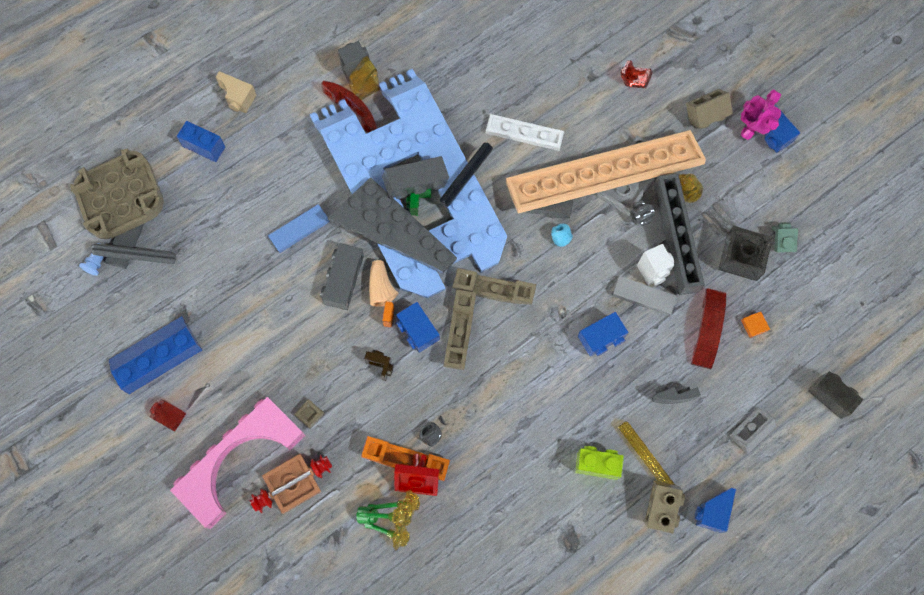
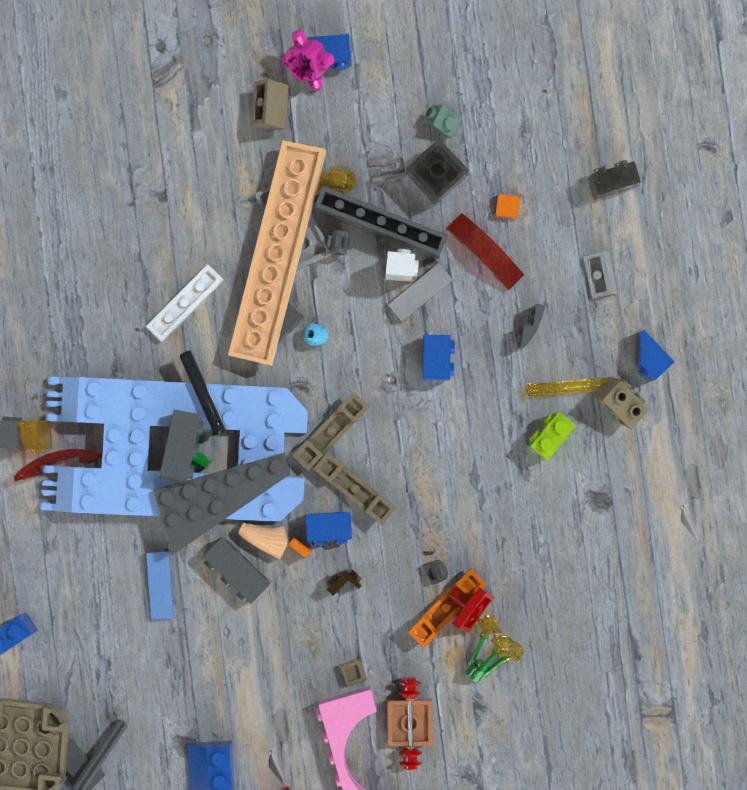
camera: 60 degrees left, 15 degrees up
clear red bracket [621,60,653,89] -> none

